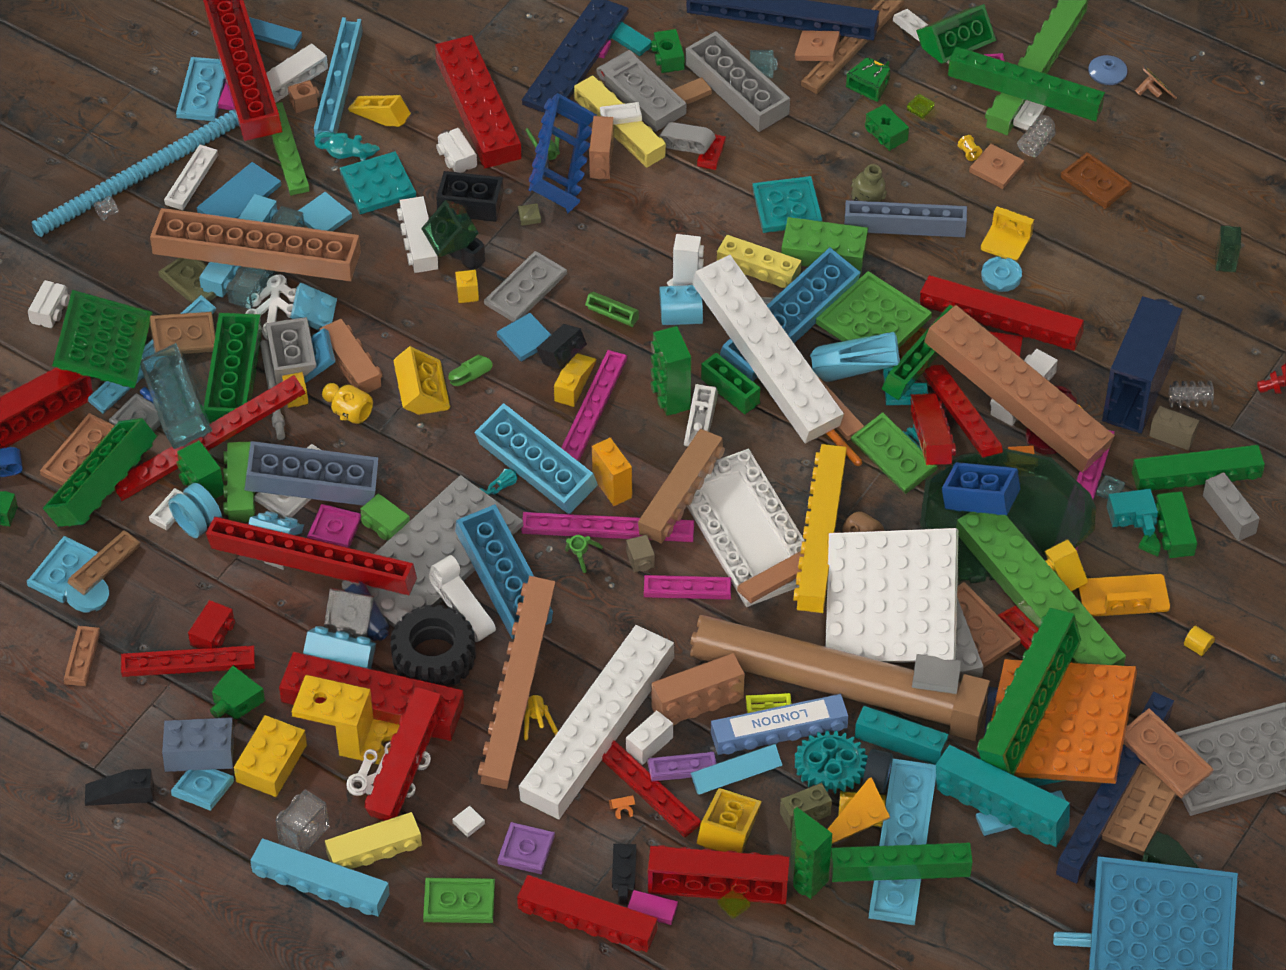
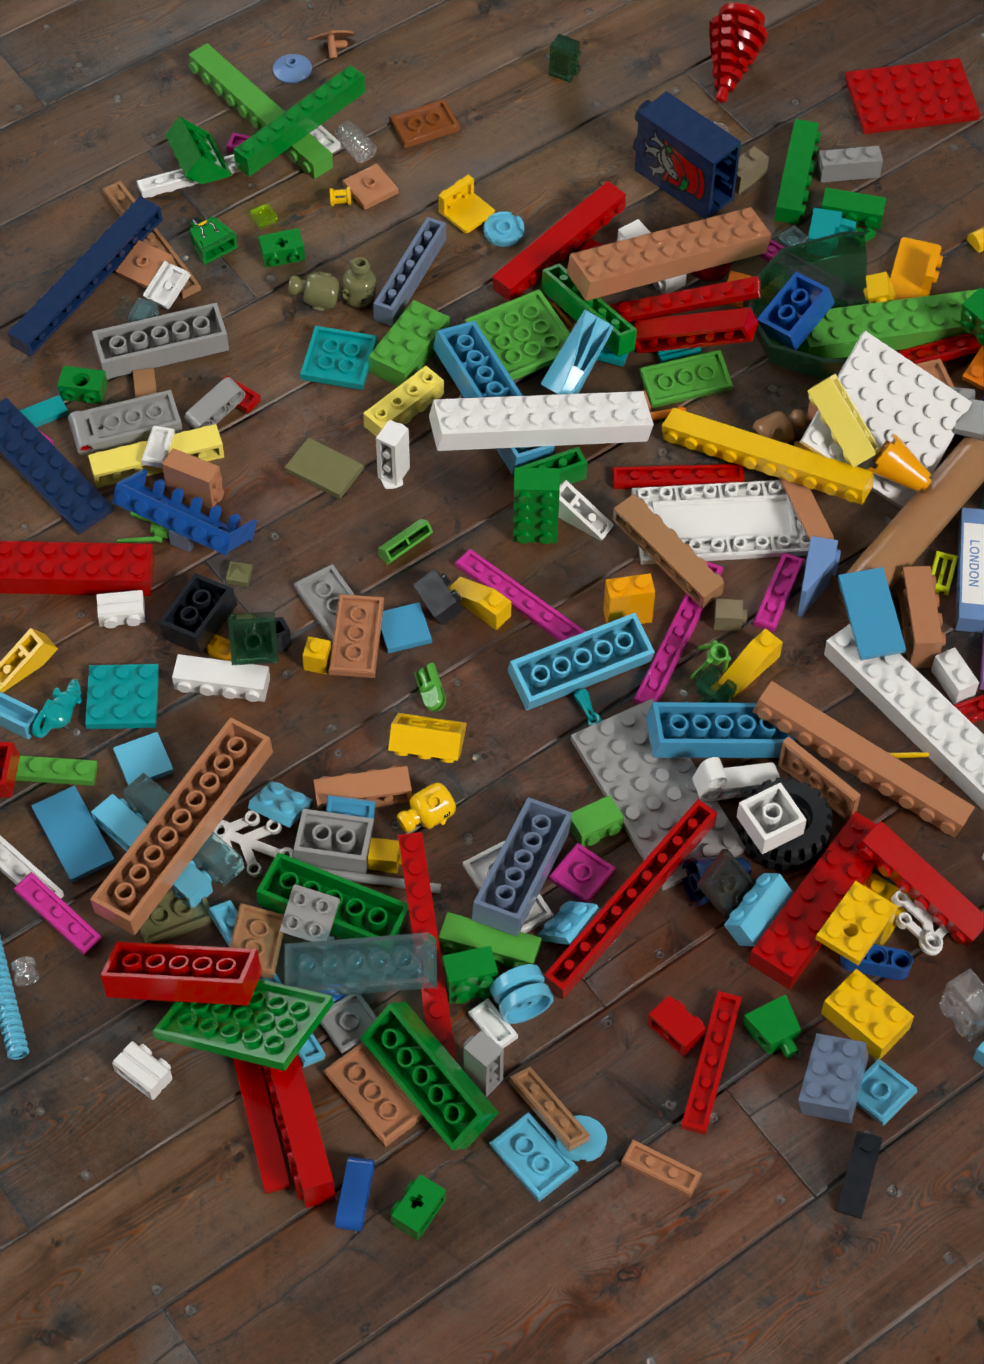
camera: 70 degrees left, 5 degrees up
medium azure brick [659,285,703,325] -> none
none -> dark pink tile [14,872,102,956]
none -> red brick [100,942,262,1006]
none -> white plate [143,261,191,310]
none -> light grey bracket [279,885,340,946]
none -> olive tile [284,437,364,499]
none -> olive piece [288,271,340,311]
none -> nougat tile [329,594,384,678]
none -> light grey brick [463,1030,504,1097]
none -> red tile [612,464,745,489]
none -> clear green hips [694,666,737,703]
none -> yellow slope [717,628,783,698]
none -> white brick [737,782,806,854]
none -> nougat tile [778,737,861,822]
none -> medium blue slope [797,536,841,617]
none -> light yellow brick [808,374,881,467]
none -> dark azure tile [838,567,906,661]
none -> blue beam [839,944,913,980]
none -> light orange cone [867,433,932,492]

